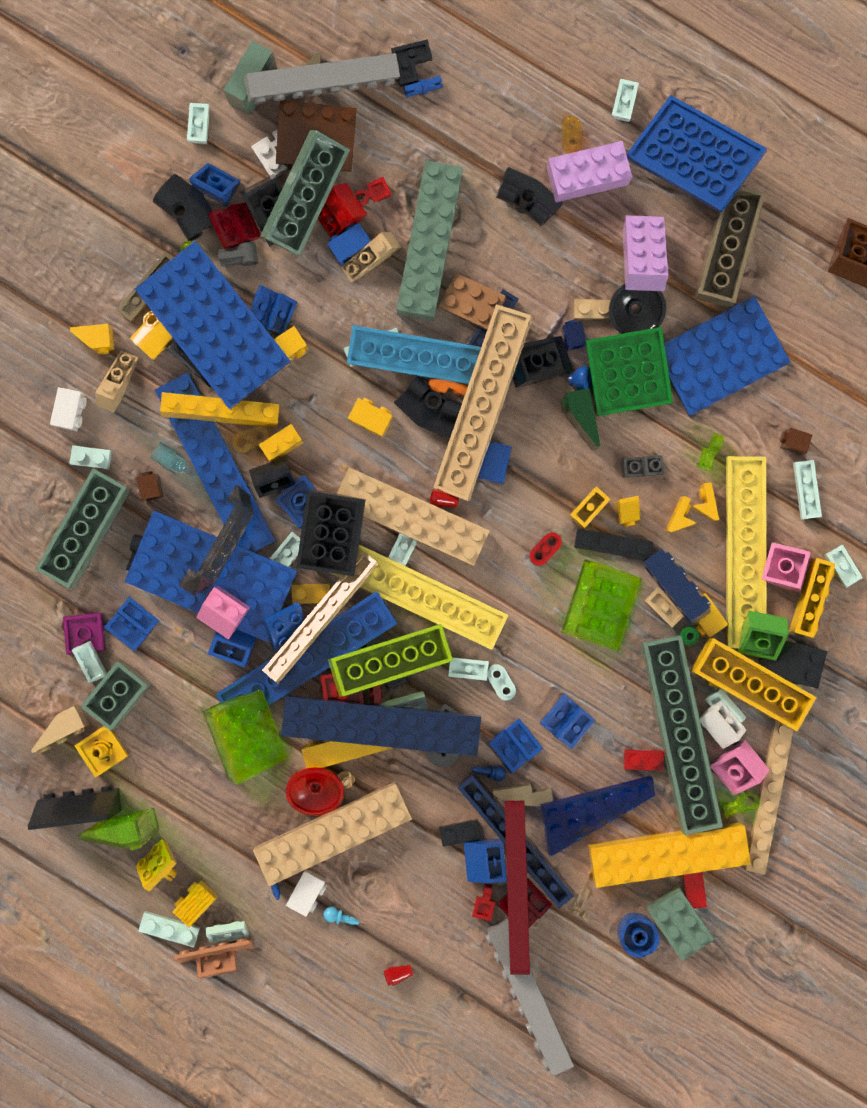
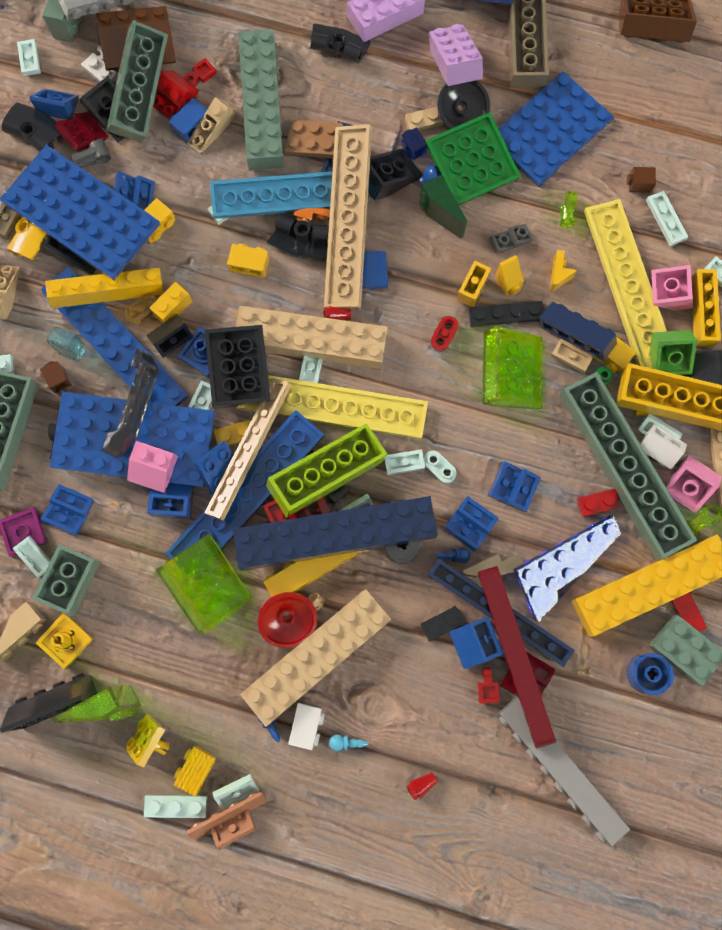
camera: 15 degrees left, 10 degrees down
yellow slope [691,482,719,522] -> none

